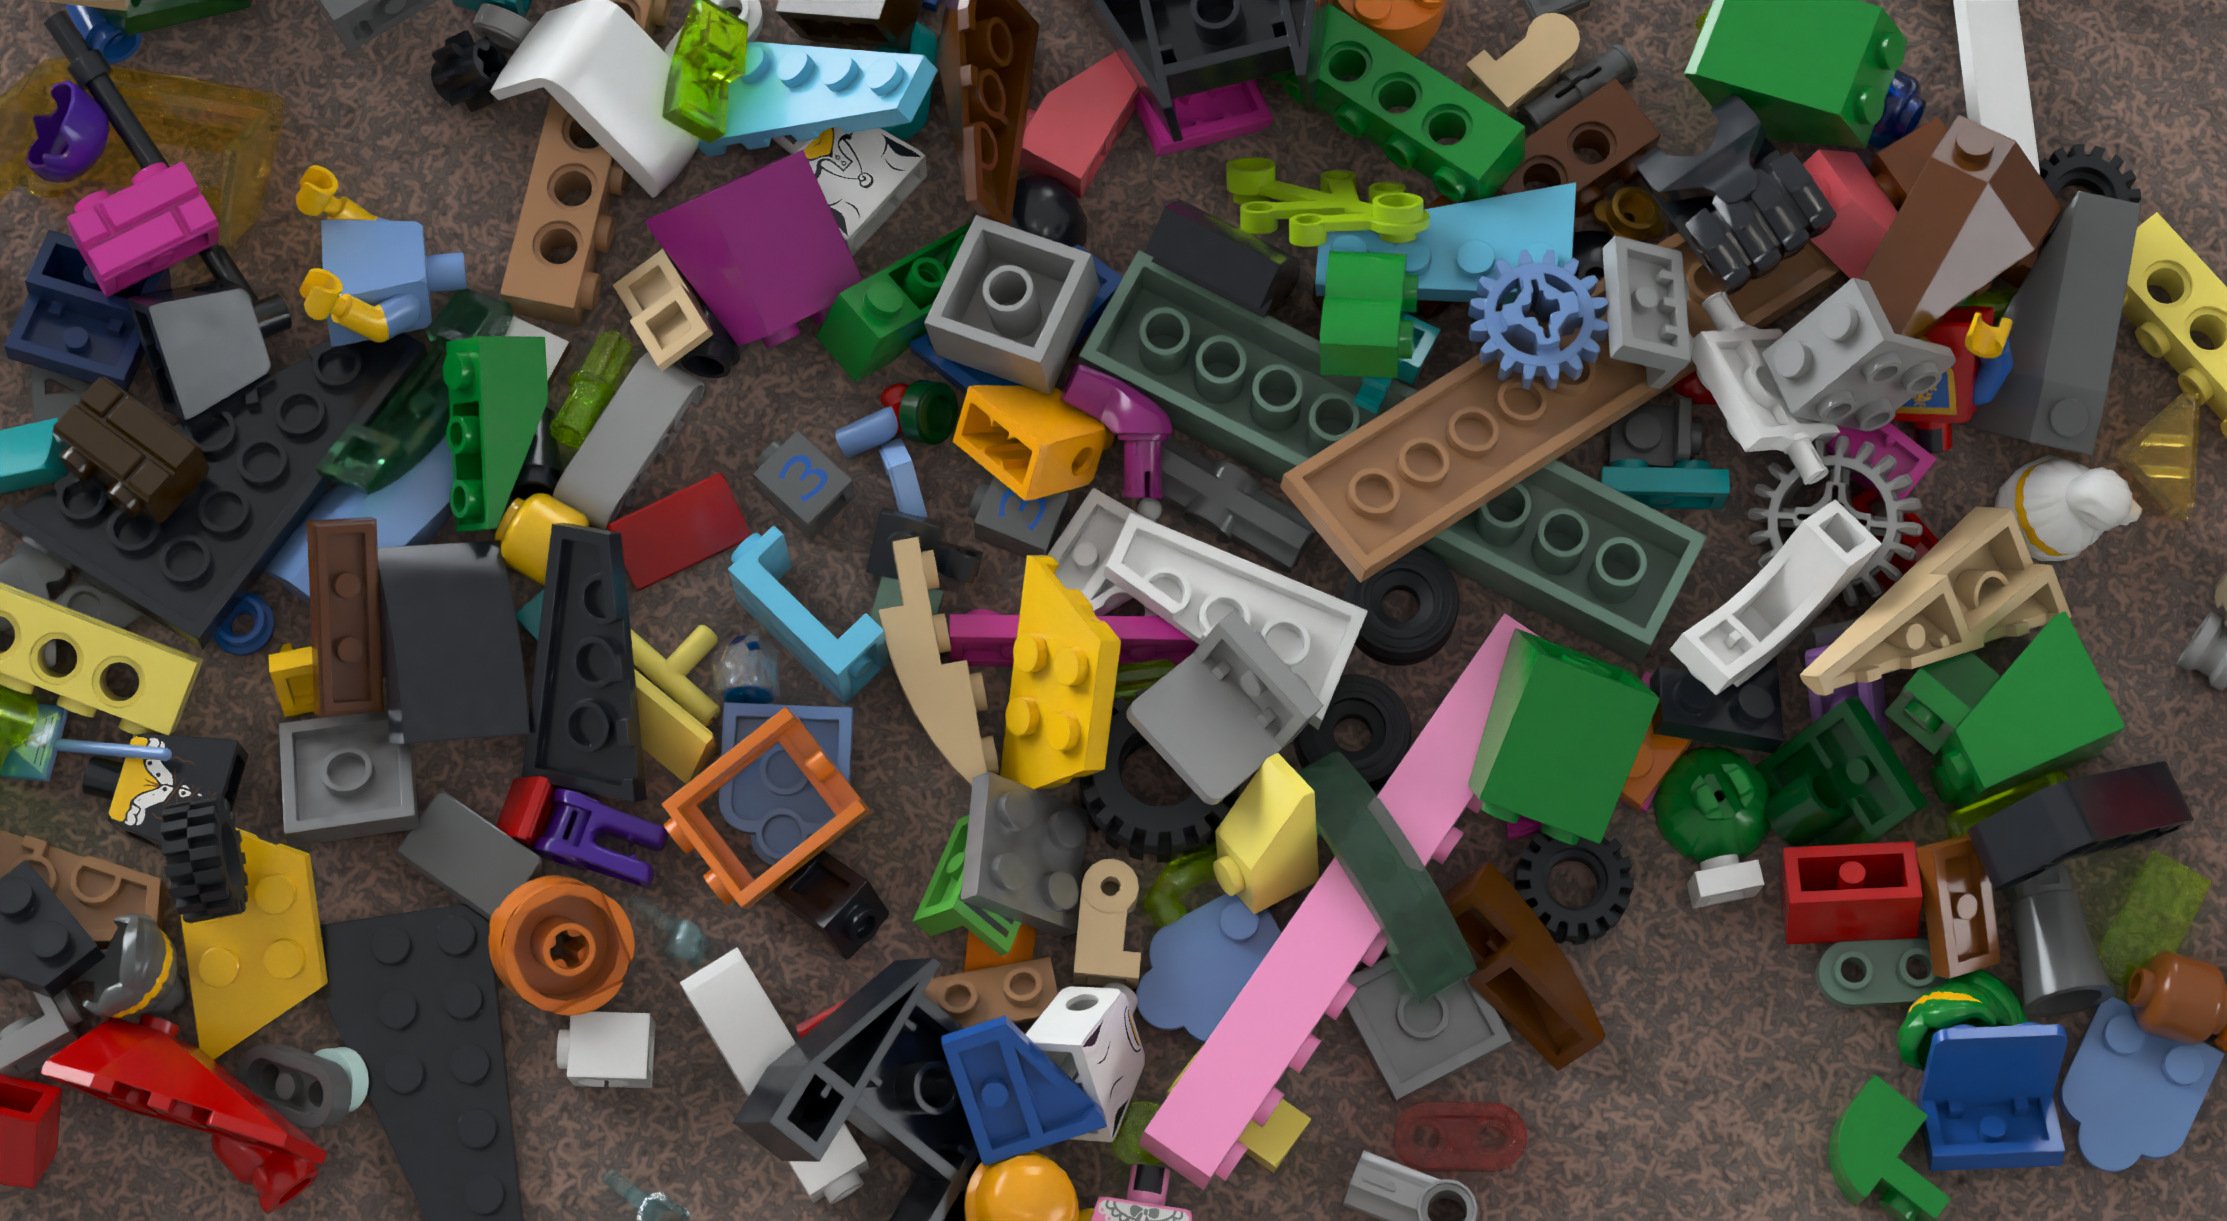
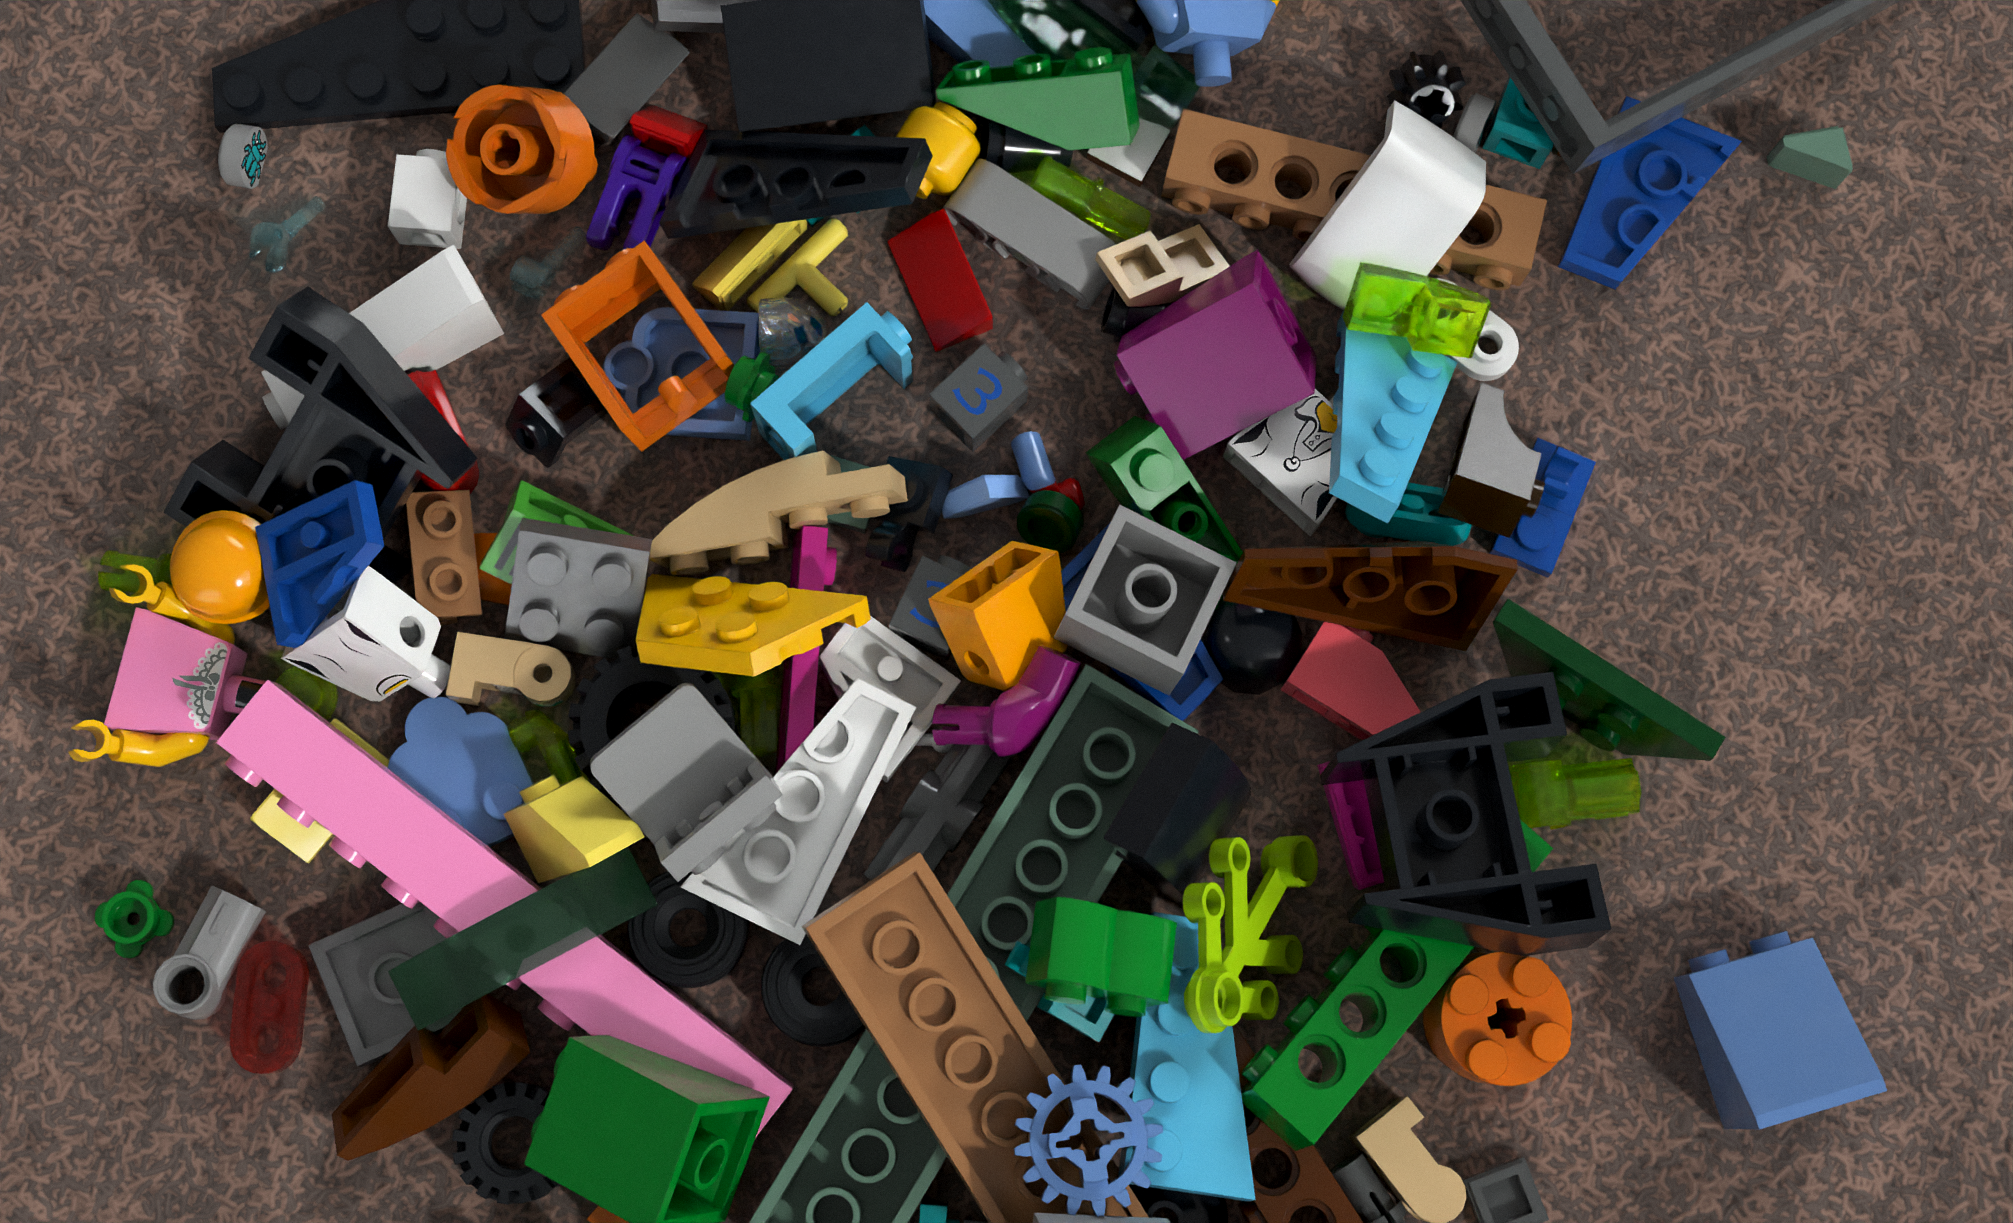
camera: 90 degrees right, 5 degrees up
none -> green plate [724,352,779,423]

